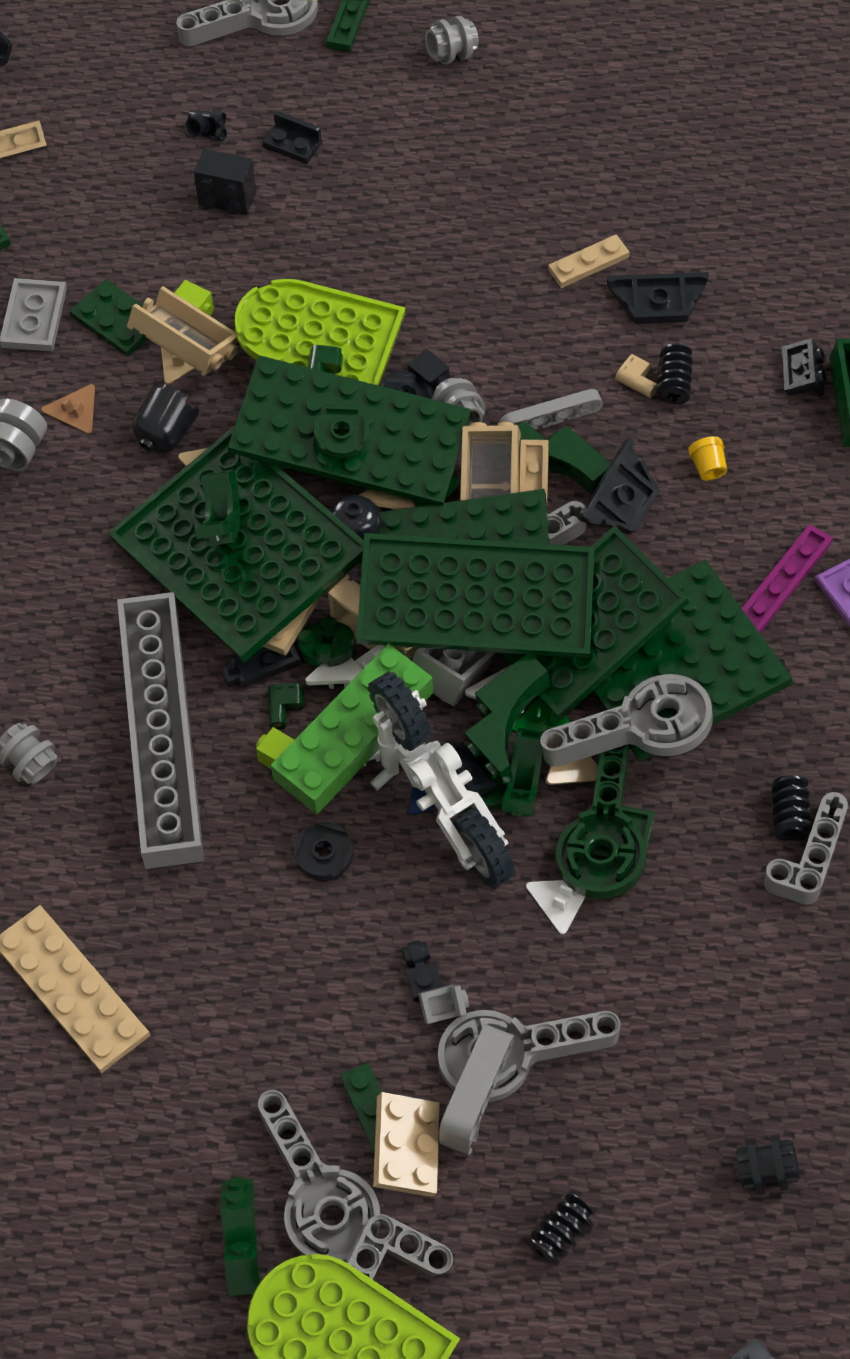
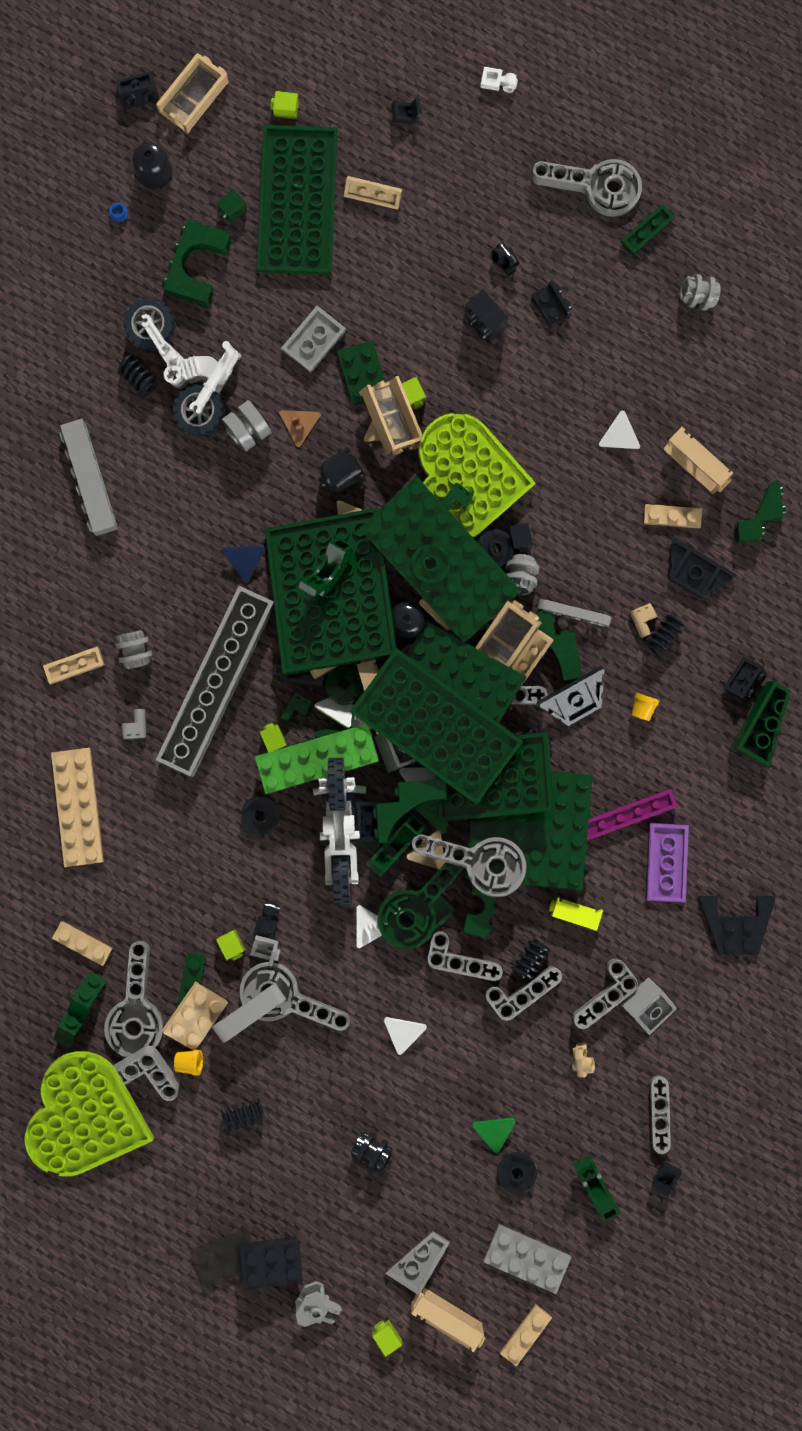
camera: 30 degrees right, 25 degrees up
none -> tan plate [52,921,113,966]
none -> light grey piece [122,709,146,739]
none -> yellow piece [174,1050,203,1076]
none -> lime brick [216,930,245,961]
none -> dark blue piece [223,546,265,583]
none -> white piece [384,1017,427,1055]
none -> light grey beam [428,931,503,981]
none -> dark green arch [463,879,500,938]
none -> neon yellow window [549,897,603,931]
none -> white piece [599,411,640,449]
none -> tan door [663,427,733,494]
none -> dark green arch [734,480,786,544]

